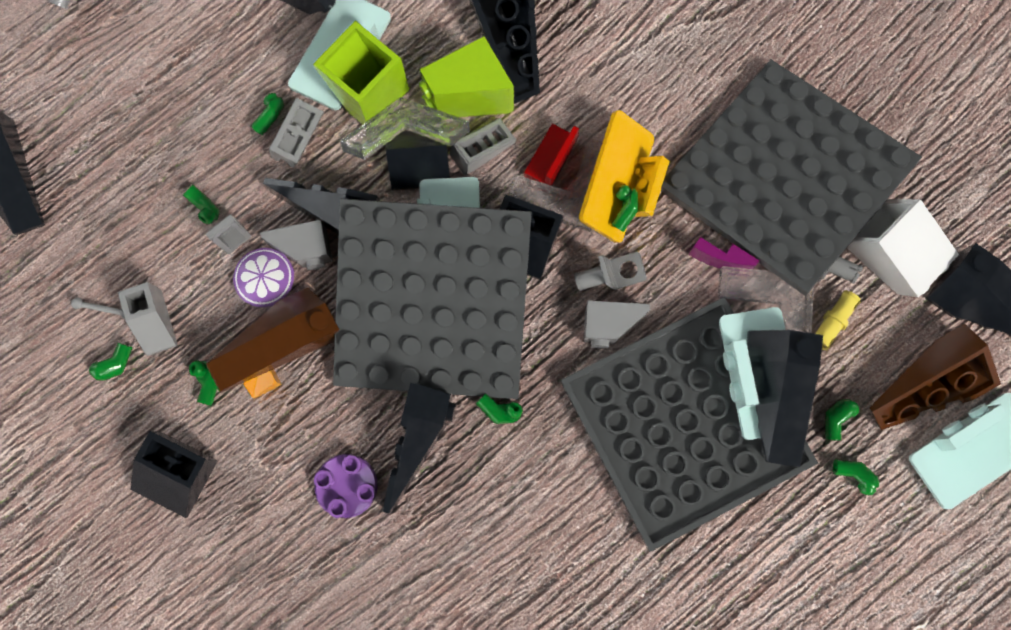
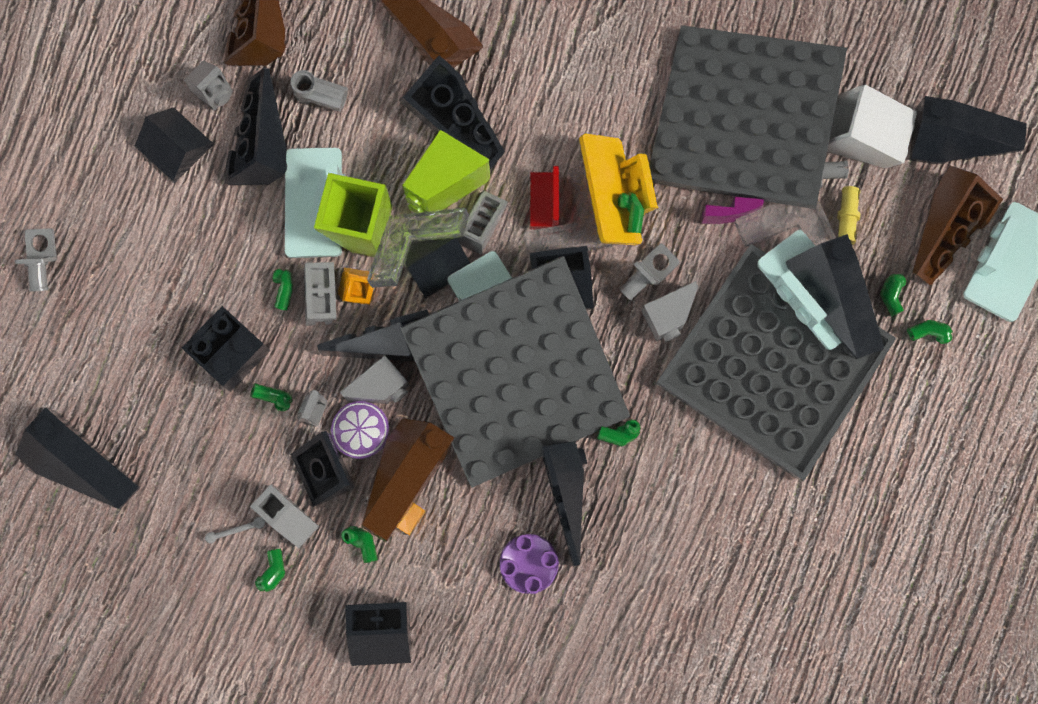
camera: 30 degrees left, 0 degrees up
none -> black slope [182,306,271,392]
none -> black slope [290,431,355,507]
none -> light orange slope [338,267,376,305]

